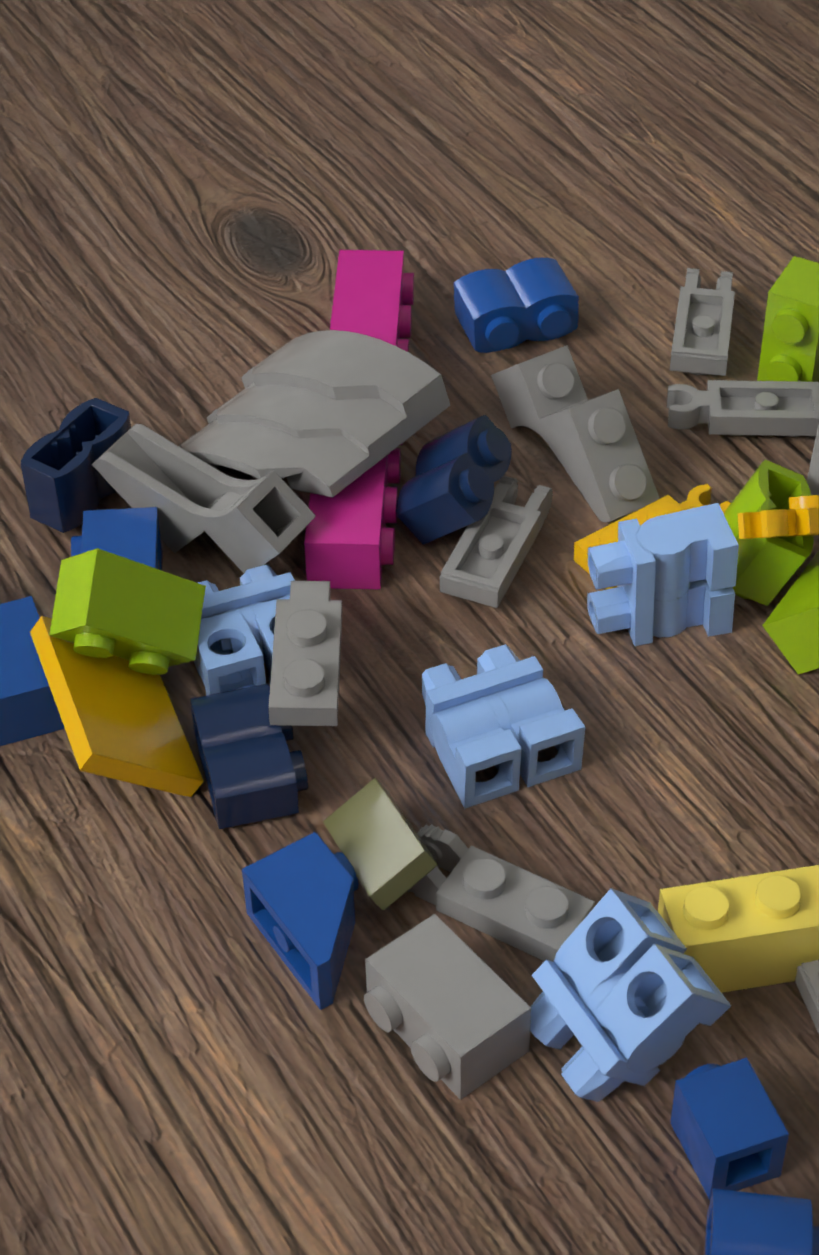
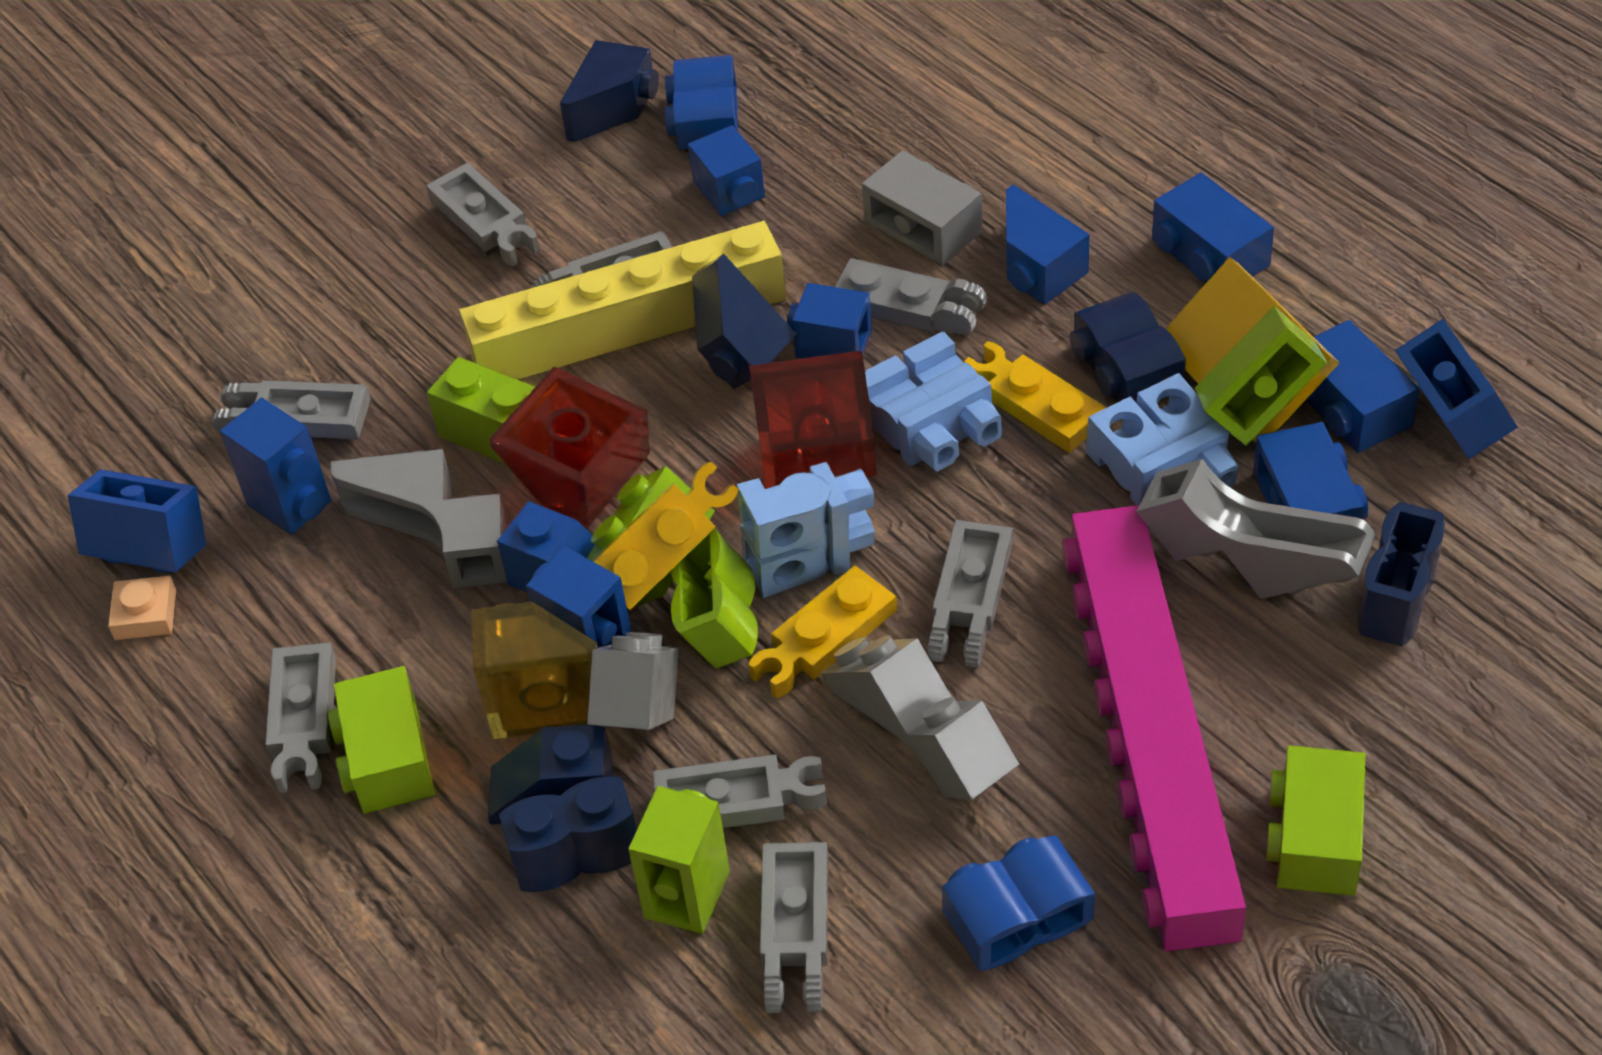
camera: 175 degrees right, 5 degrees up
light grey slope [179,330,450,497] -> none
light grey hinge [269,581,342,726] -> none
olive tile [323,778,438,910] -> none
dark blue brick [396,415,512,545] -> none
light blue hips [530,888,732,1102] -> none
none -> dark blue slope [692,253,797,389]
none -> clear red slope [749,351,877,489]
none -> blue brick [787,283,872,368]
none -> yellow plate [964,341,1107,453]
none -> blue brick [1152,172,1274,282]
none -> lime brick [1266,745,1366,896]

